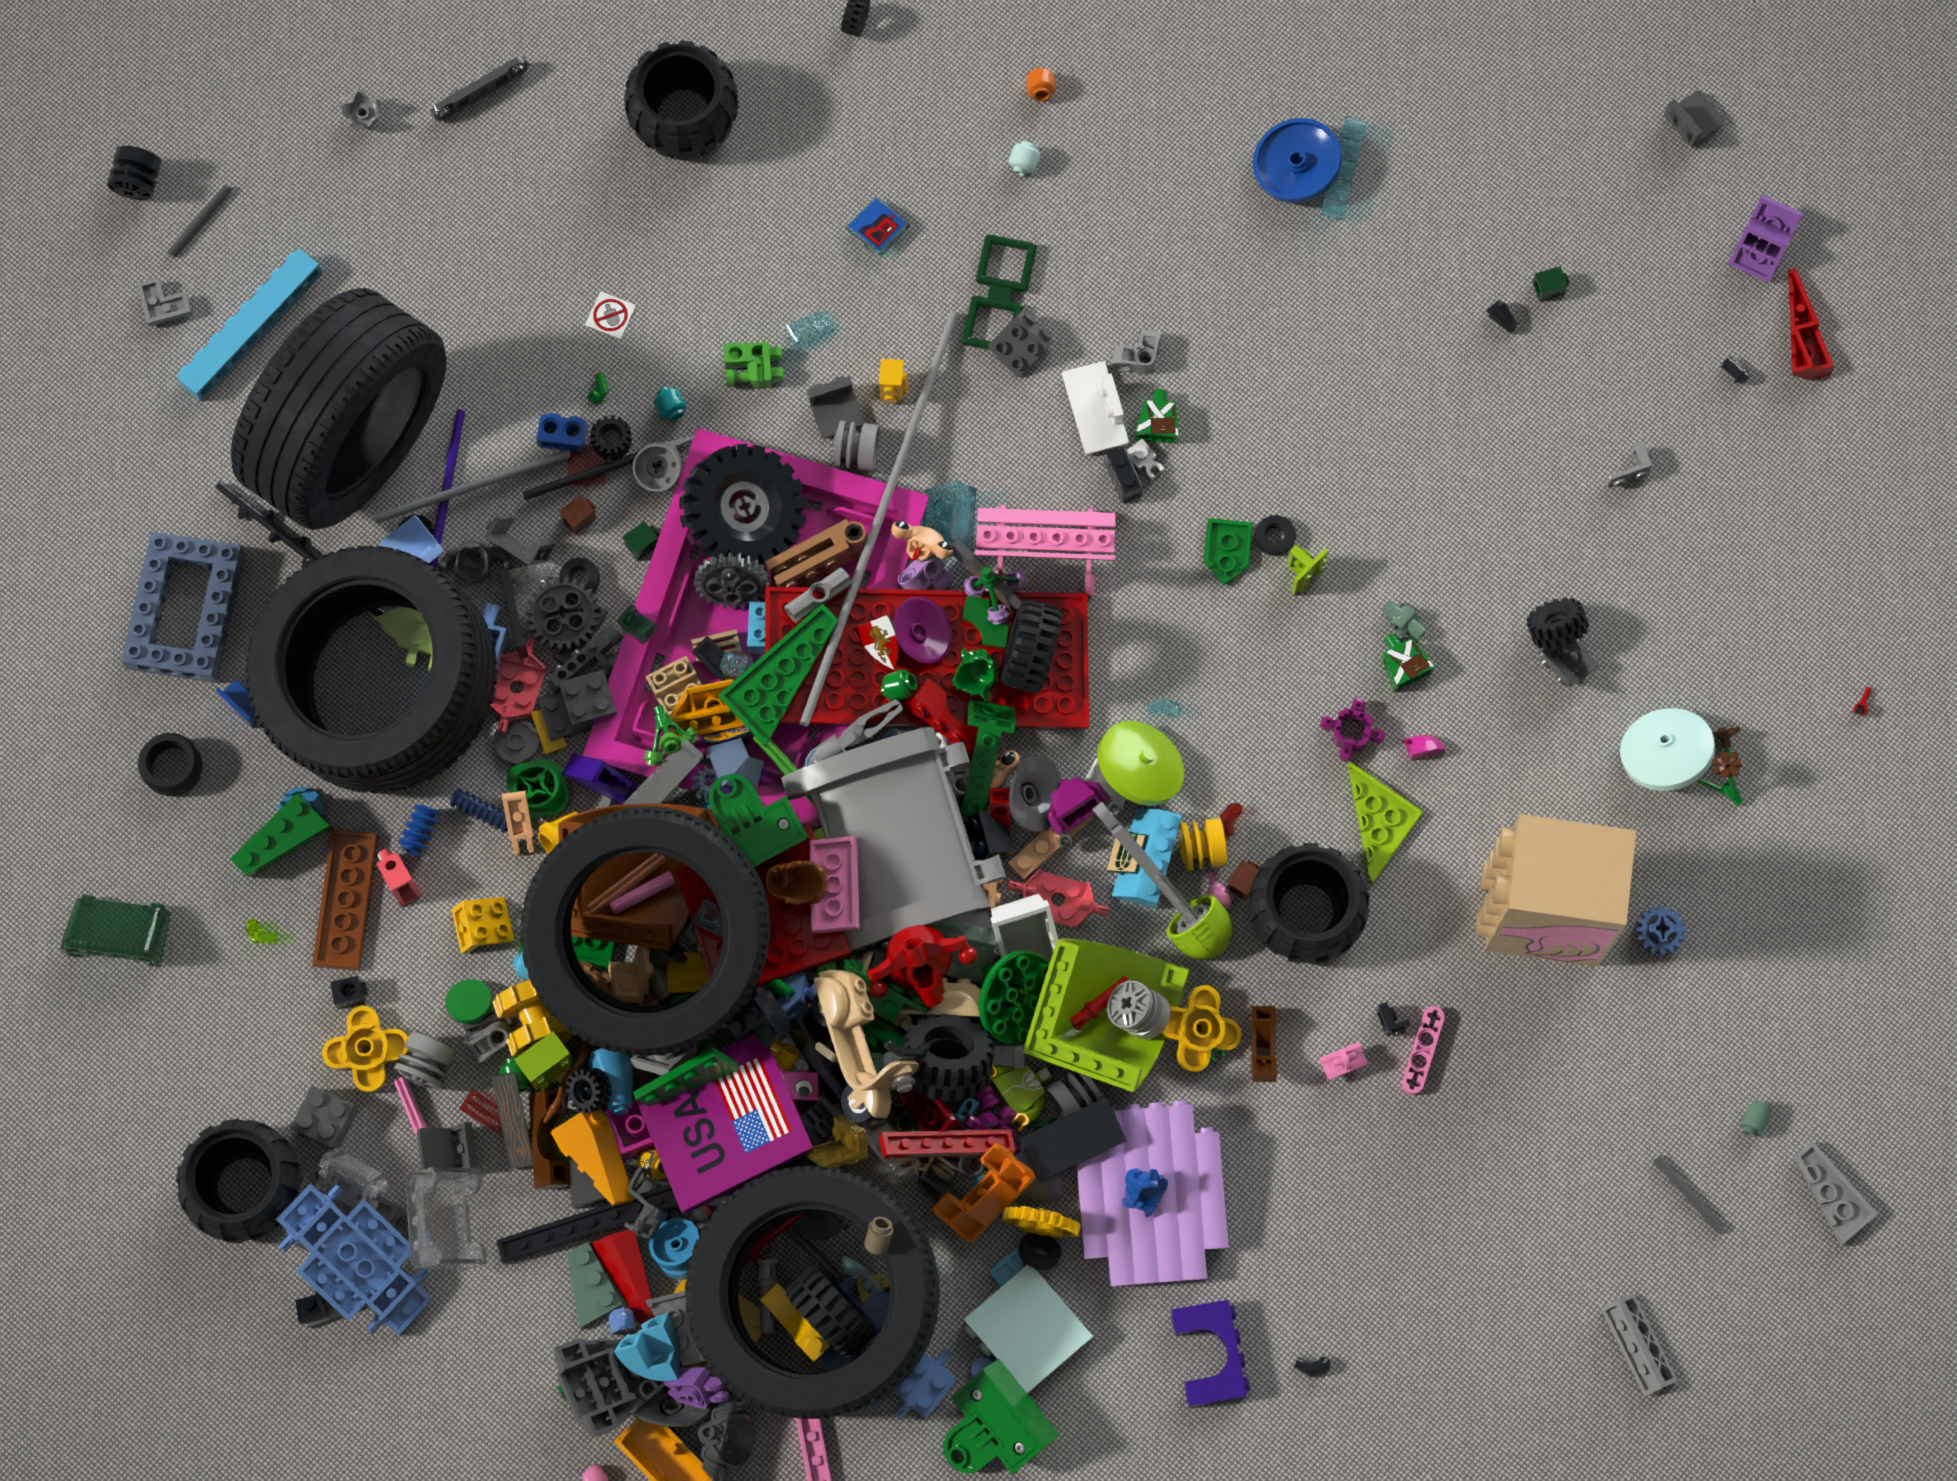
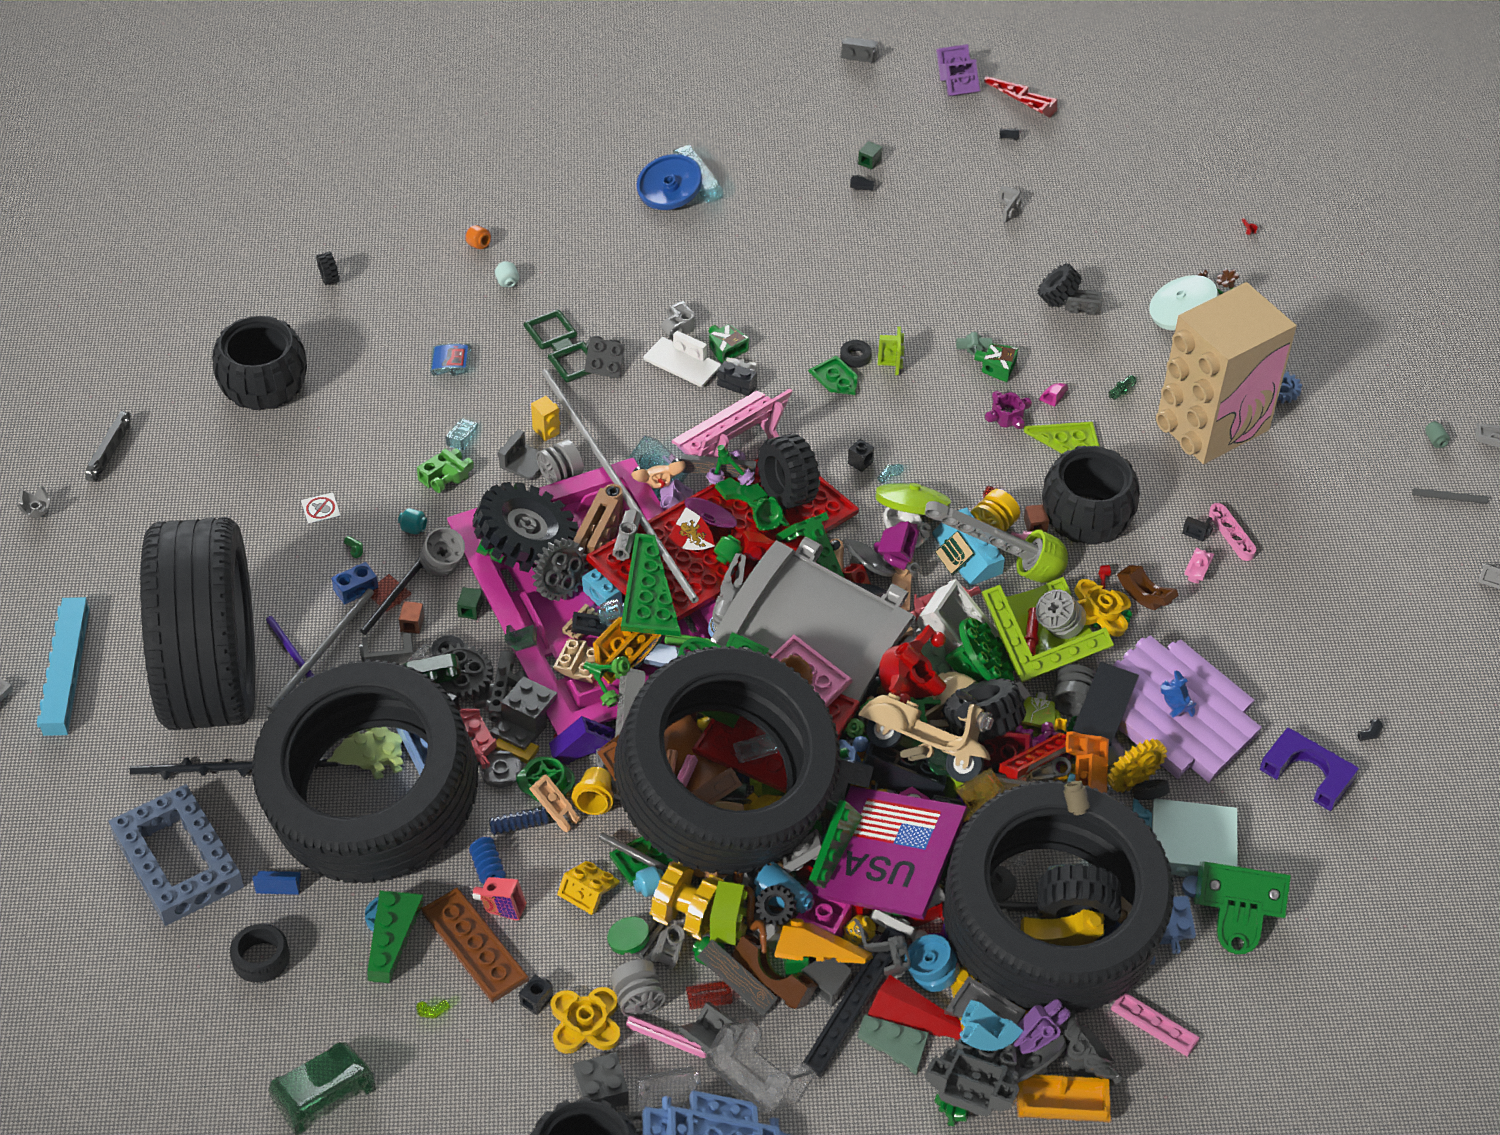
camera: 45 degrees left, 25 degrees down
black tyre [590,415,632,460] -> none
medium blue rock [609,1307,637,1336] -> none
none -> beam [404,654,461,683]
none -> black brick [848,439,875,472]
none -> red hand [1098,565,1111,589]
none -> clear green axle [1108,375,1137,400]

